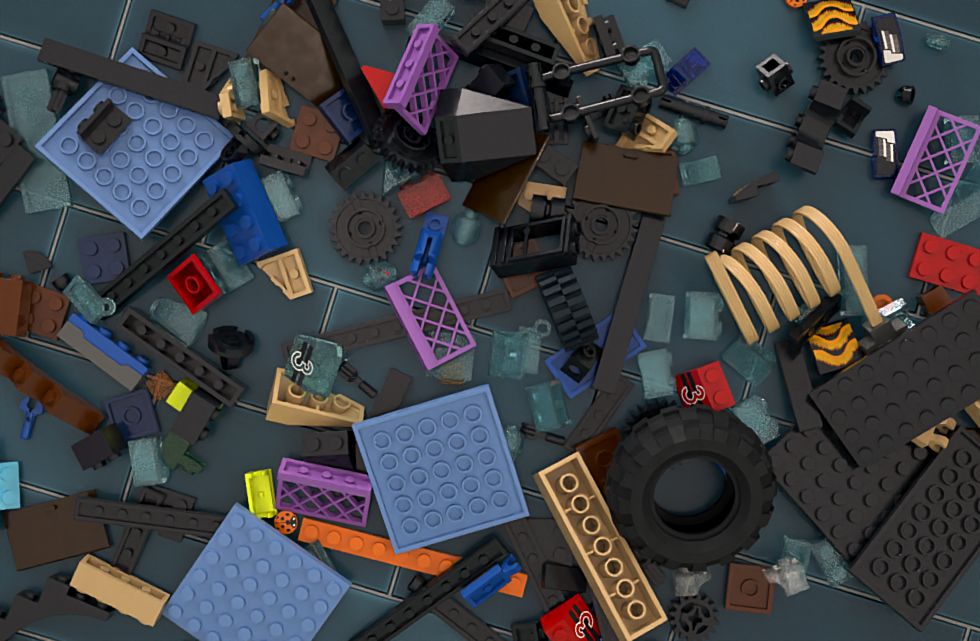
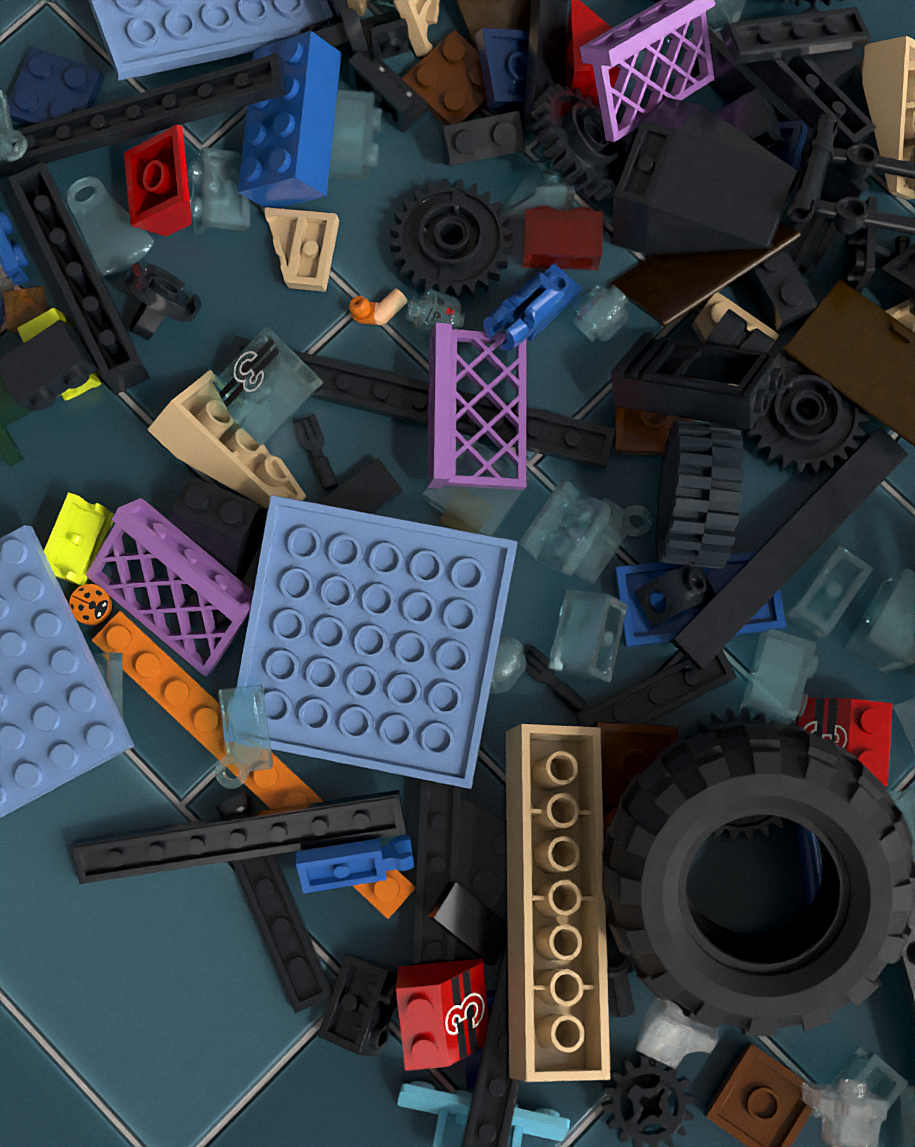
camera: 25 degrees right, 10 degrees down
none -> clear light blue hinge [215,684,273,789]
none -> arm [349,288,408,325]

